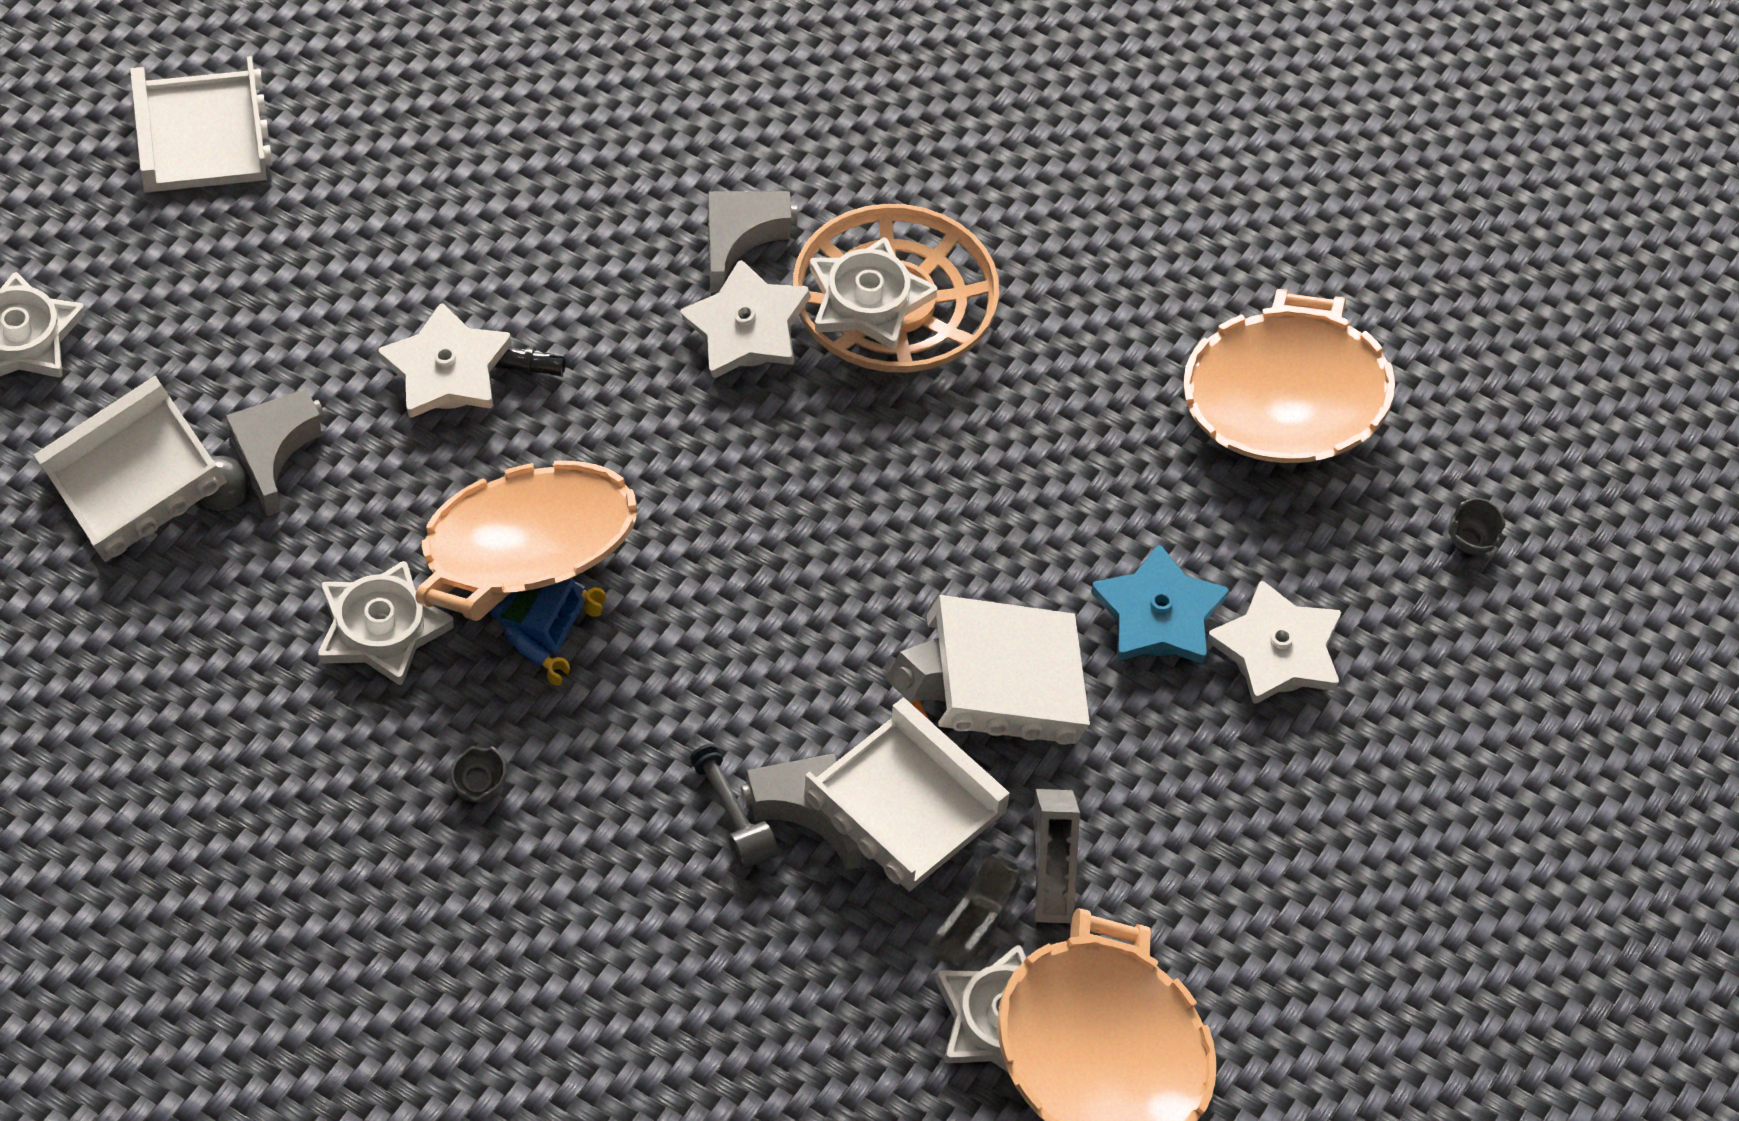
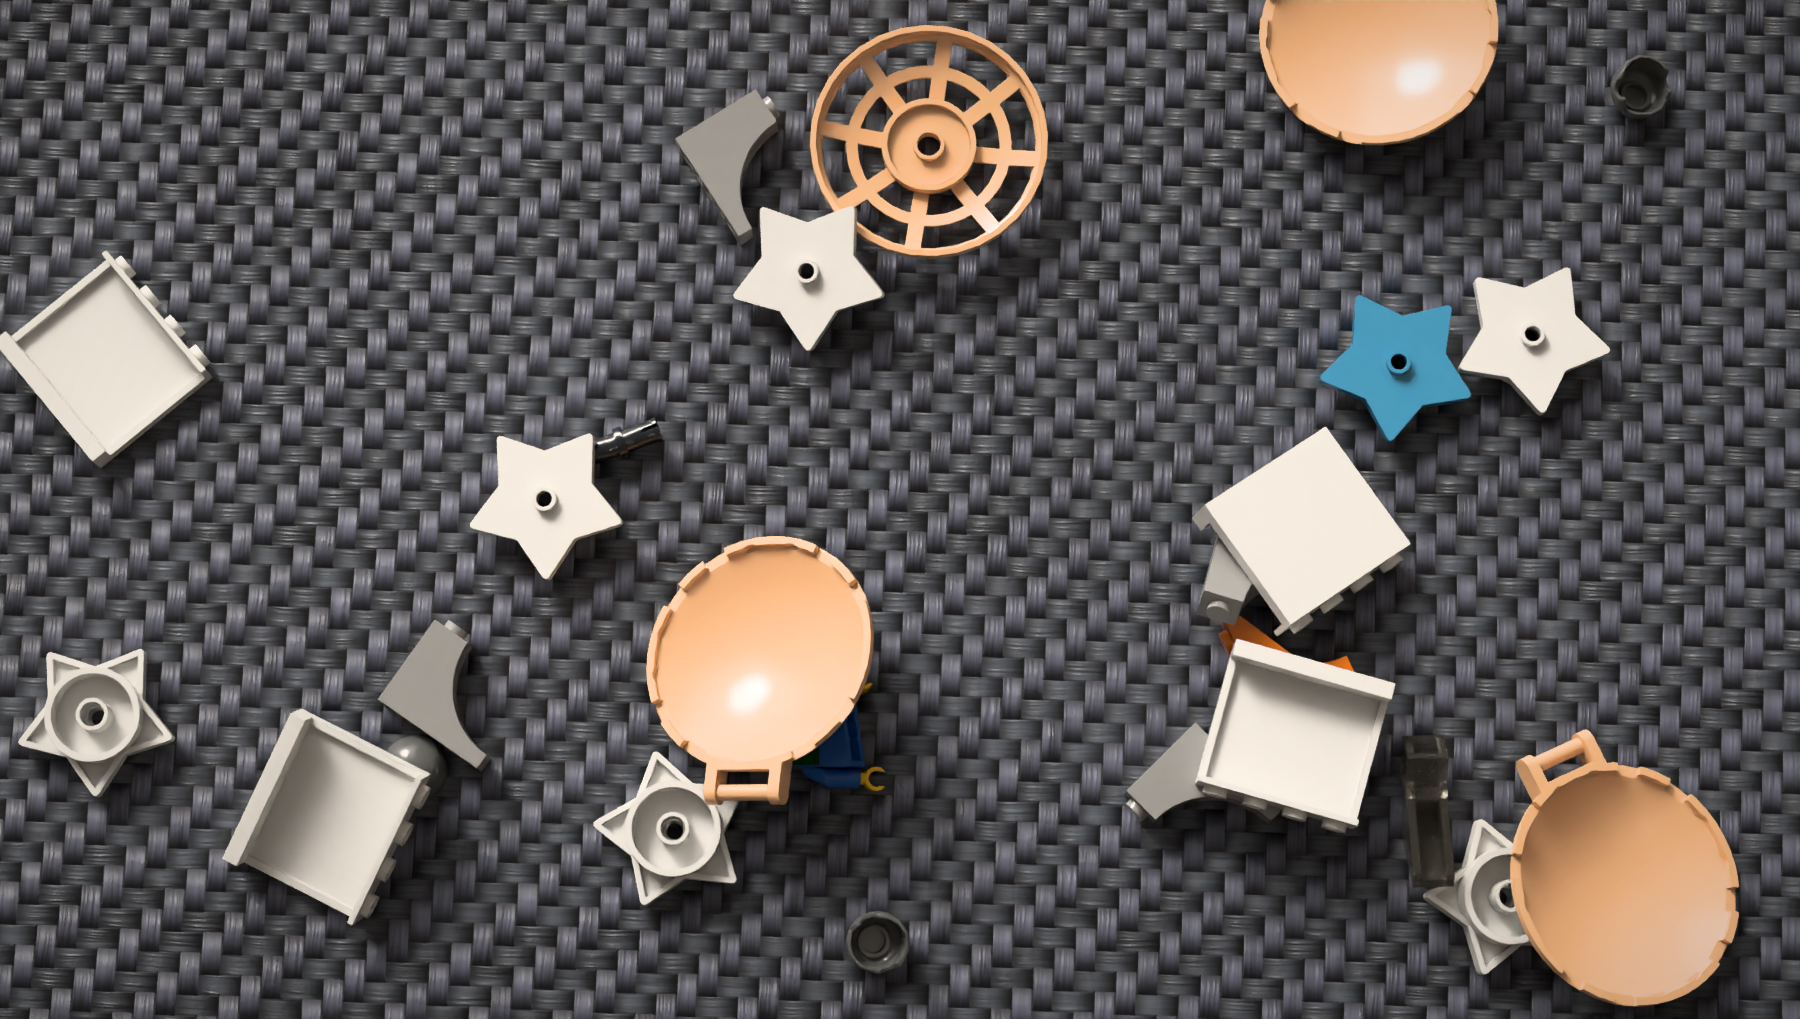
camera: 25 degrees left, 25 degrees up
dark grey piece [690,744,778,870] -> none
white plate [810,238,937,349] -> none
light grey arch [1033,789,1080,923] -> none

